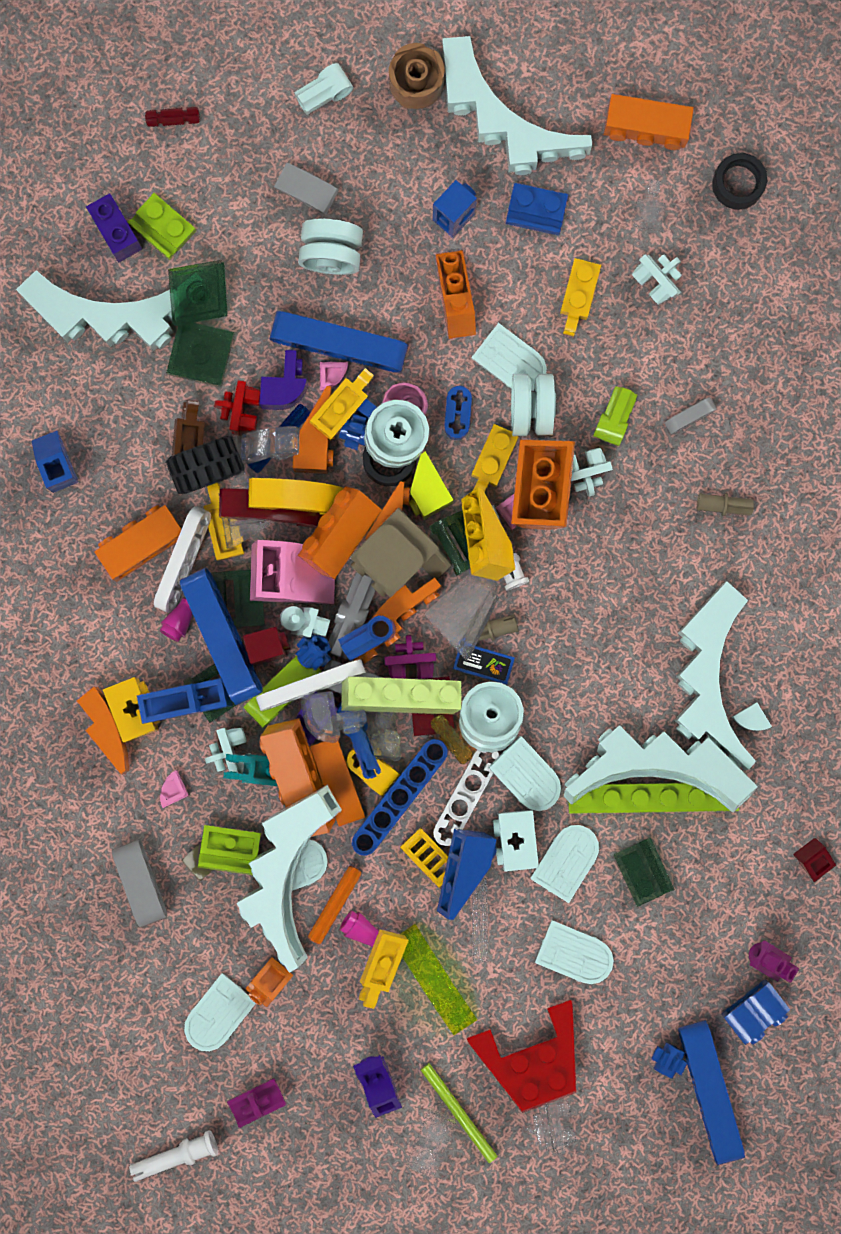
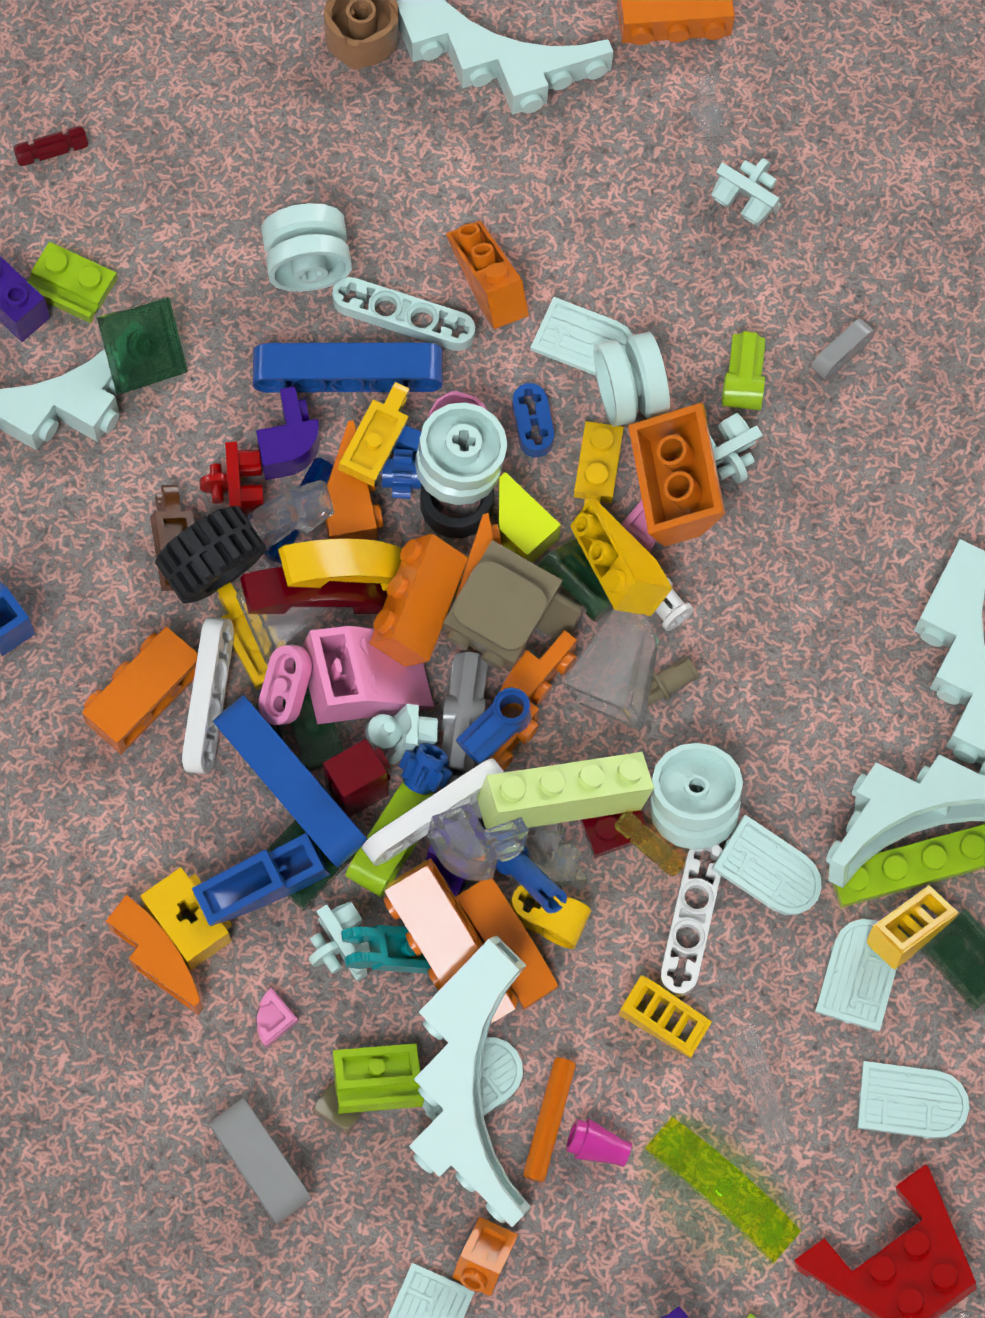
camera: 15 degrees left, 15 degrees down
dark pink cone [159,598,193,642] -> none
clear green plate [166,319,235,388] -> none
light grey slope [274,163,339,215] -> none
light aqua piece [294,63,354,115] -> none
bright pink tile [320,362,348,391] -> none
blue beam [352,739,448,856] -> none
yellow plate [359,929,409,1009] -> none
magenta hips [385,635,436,679] -> none
blue brick [432,180,477,238] -> none
blue slope [437,829,496,920] -> none
tile [453,642,515,685] -> none
light aqua brick [493,810,539,871] -> none
blue plate [505,183,568,236] -> none
yellow plate [560,258,601,337] -> none
dark tan axle [697,493,754,516] -> none
black tyre [712,153,768,210] -> none
none -> bright pink plate [258,645,312,725]
none -> light aqua beam [332,277,476,351]
none -> yellow slope [867,885,959,969]

